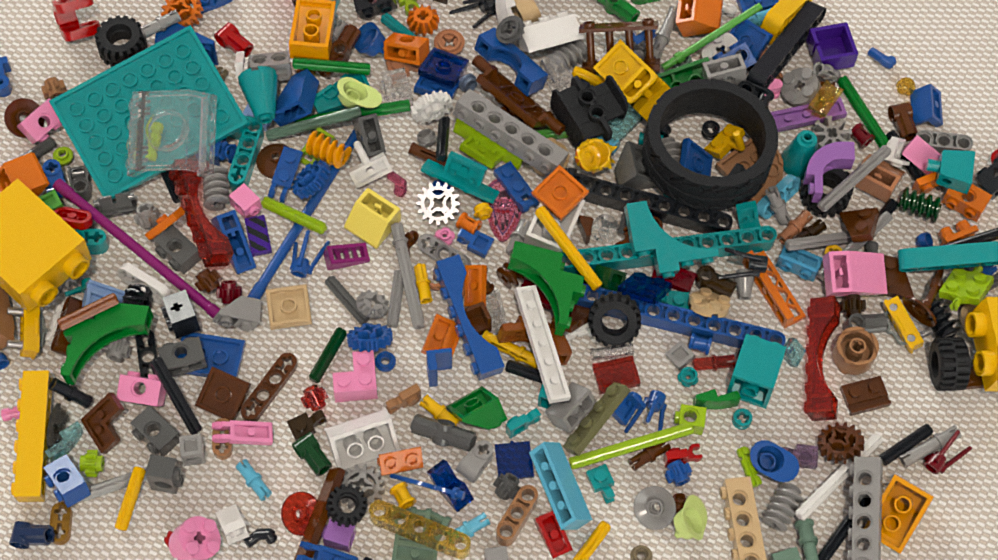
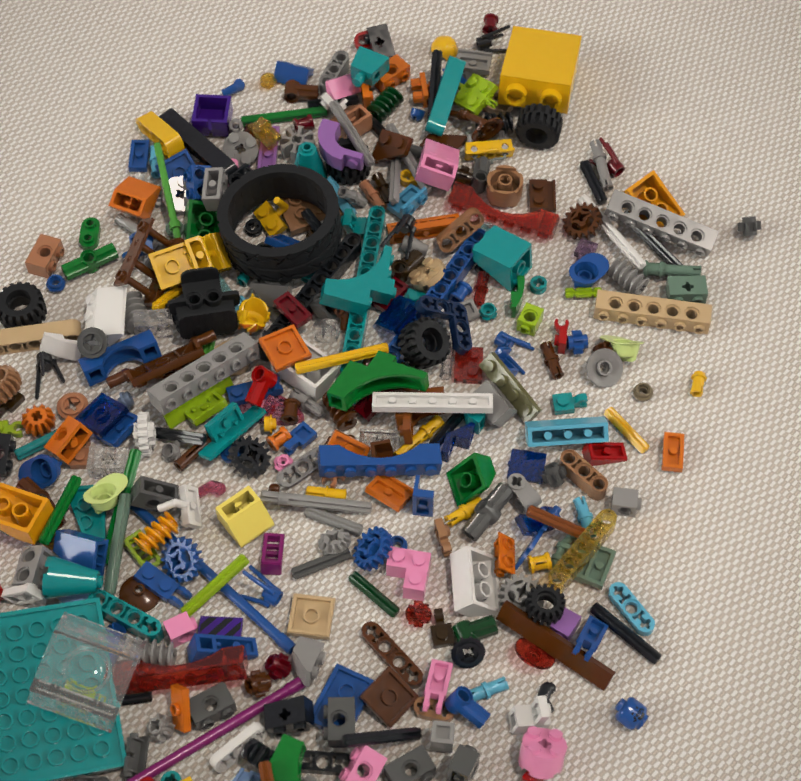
camera: 70 degrees left, 5 degrees down
teal plate [506,408,541,439] -> none
lime axle [569,422,694,470] -> none
reddish brown slope [577,215,594,245] -> none
dark green brick [594,264,627,292] -> none
none -> red piece [245,365,278,408]
none -> dark red plate [273,291,313,329]
none -> reddish brown bush [281,398,301,424]
none -> dark blue beam [415,295,472,355]
none -> medium nougat beam [436,207,484,253]
none -> clear blue slope [441,422,475,462]
none -> blue piece [444,686,491,729]
none -> black gear [450,636,485,668]
none -> dark orange axle [526,505,585,539]

